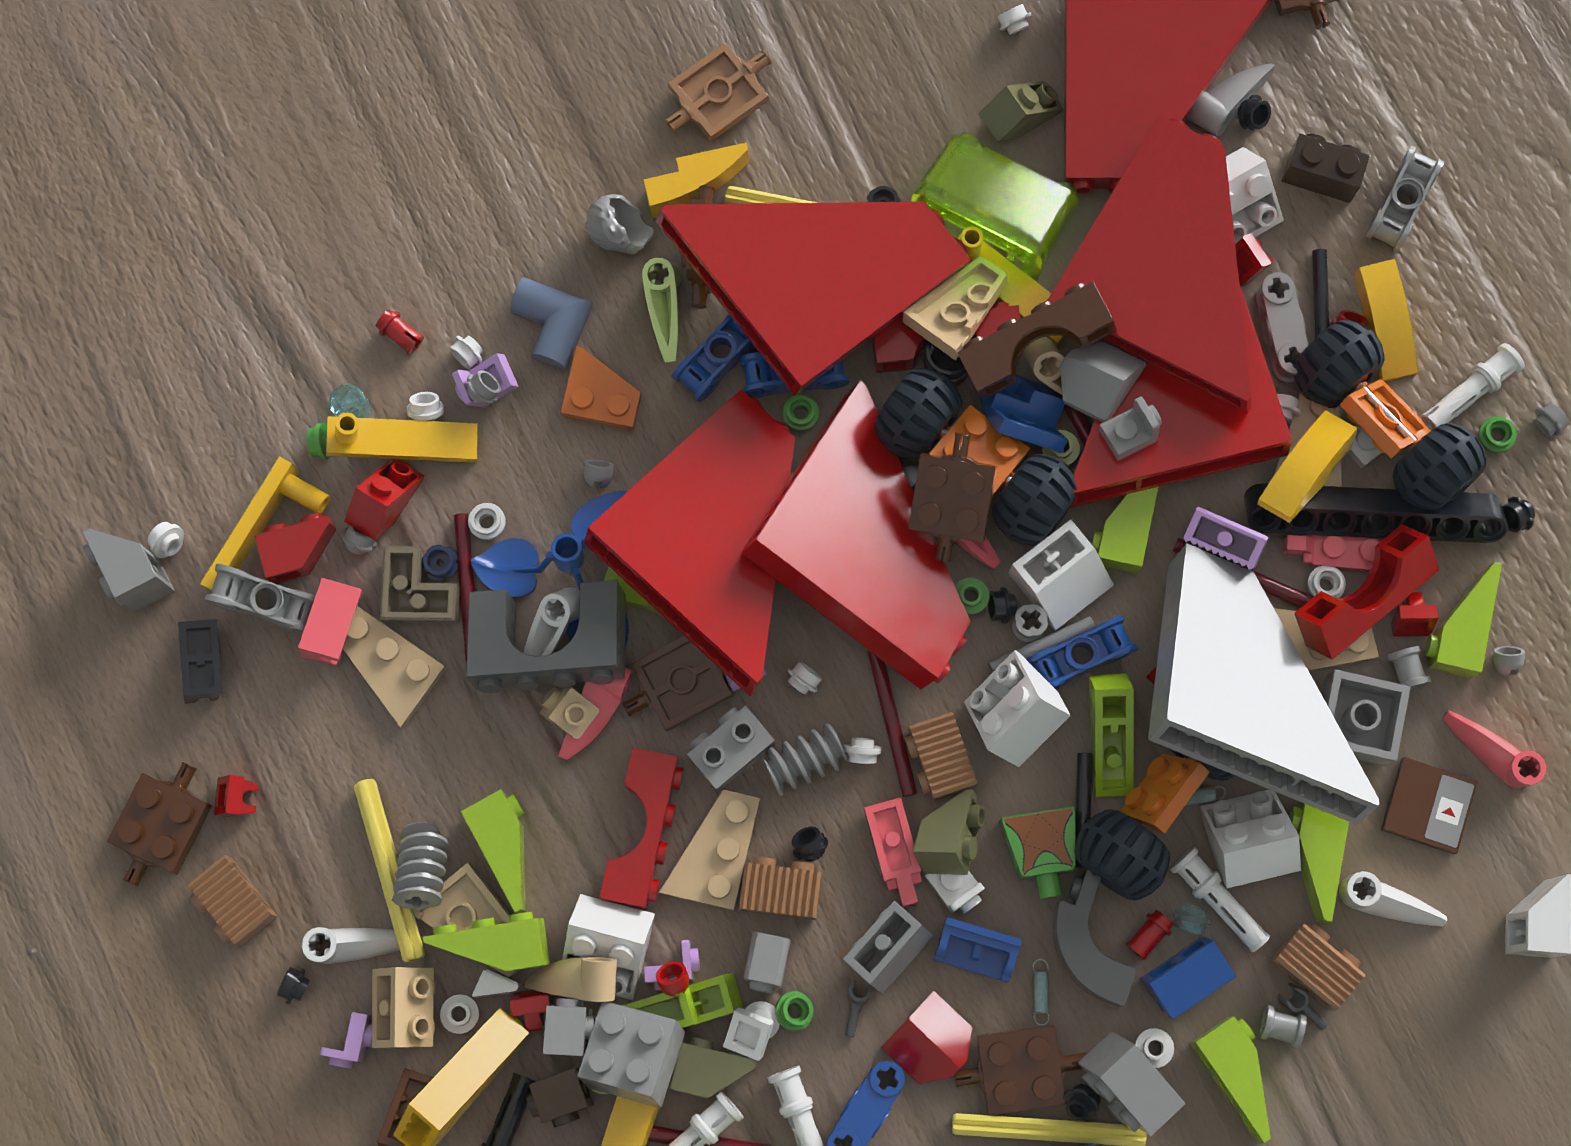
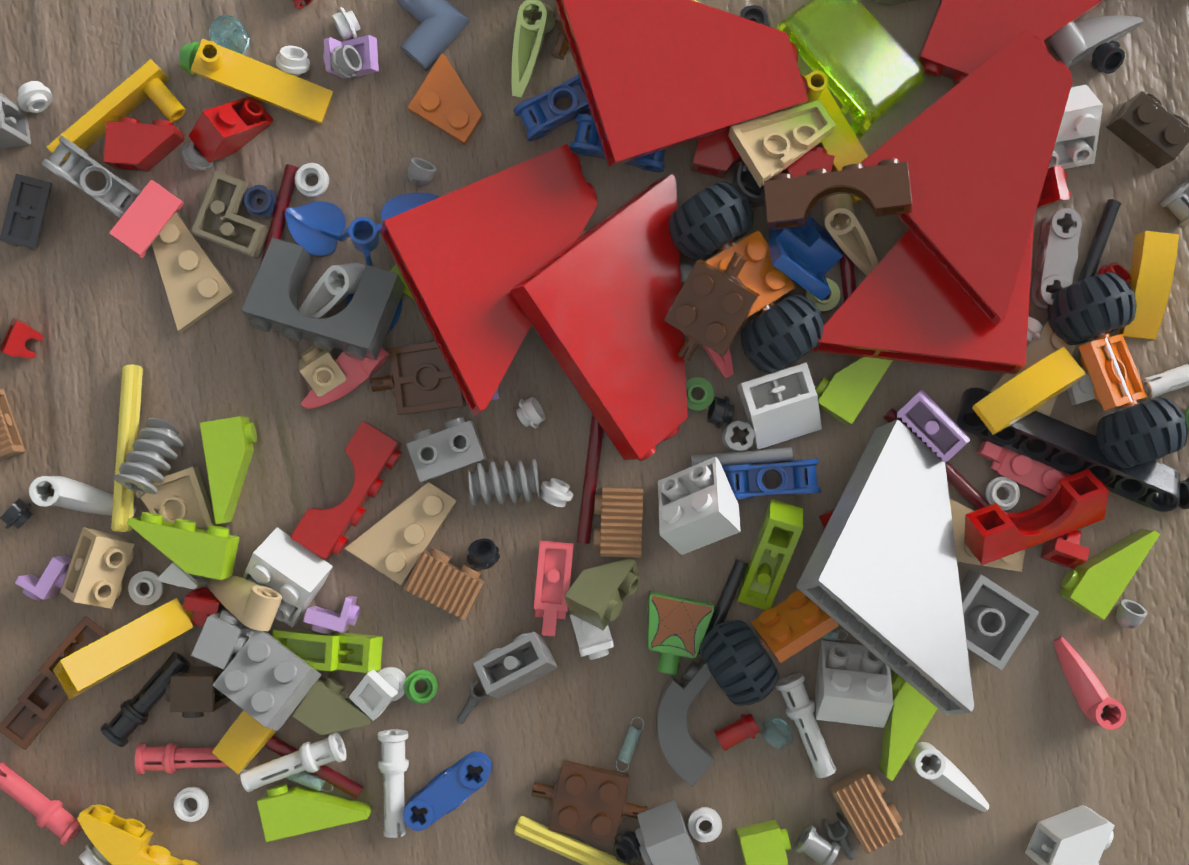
camera: 15 degrees right, 10 degrees up
red hinge [656,962,689,997] -> none
light grey brick [743,932,791,994] -> none
bright green plate [782,395,819,431] -> none
red slope [881,991,972,1084] -> none
blue hinge [934,917,1022,982] -> none
light grey slope [1060,342,1146,423] -> none
light grey bracket [1099,396,1162,461] -> none
blue hinge [1140,936,1236,1020] -> none
reddish brown tile [1381,757,1478,855] -> none
light grey bush [1386,646,1432,690] -> none

